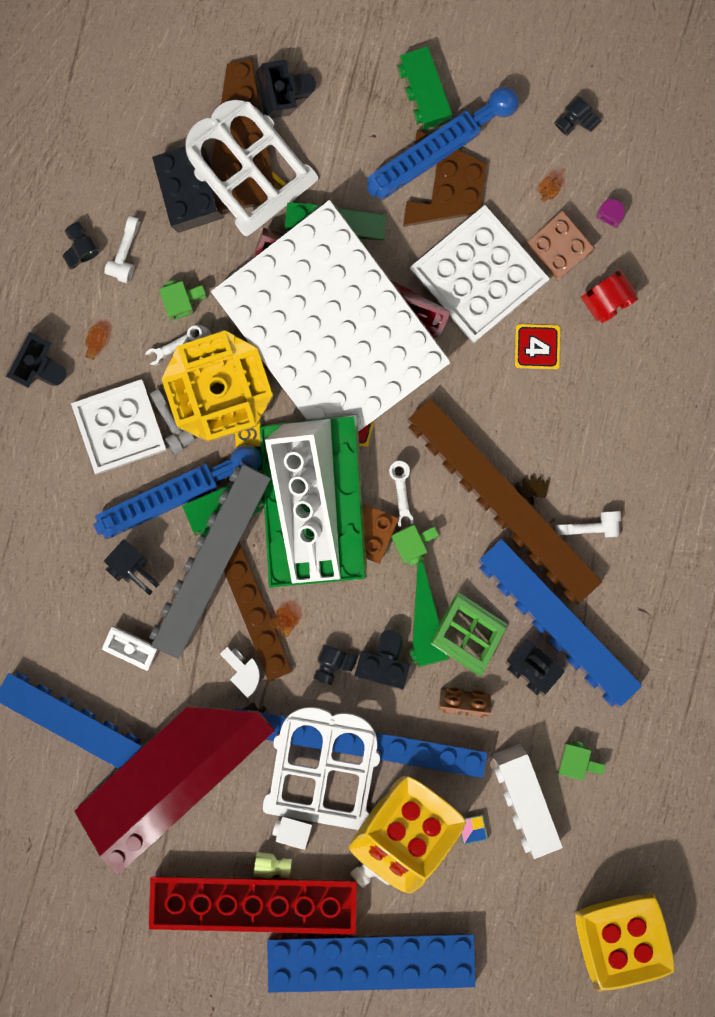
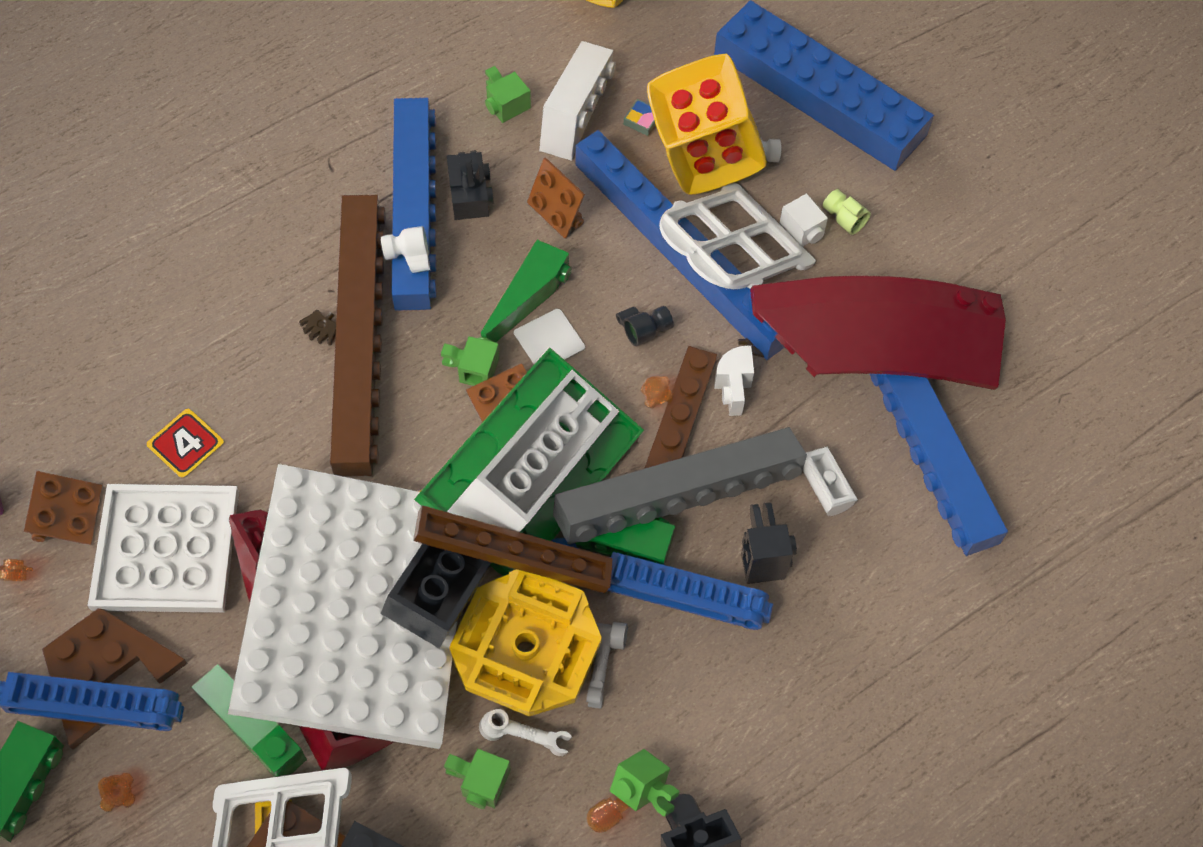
camera: 140 degrees left, 20 degrees down
white plate [71,379,167,475] -> none
red brick [148,876,357,934] -> none
black brick [354,630,410,691] -> none
white brick [389,461,414,527] -> none
bright green piece [431,592,507,676] -> none
white brick [555,511,621,537] -> none
red brick [580,269,638,324] -> none
none -> clear orange plate [98,773,136,812]
none -> black brick [380,543,492,649]
none -> white piece [381,226,430,273]
none -> reddish brown plate [413,505,613,593]
none -> white sticker [514,309,585,364]
none -> bright green brick [610,749,680,817]

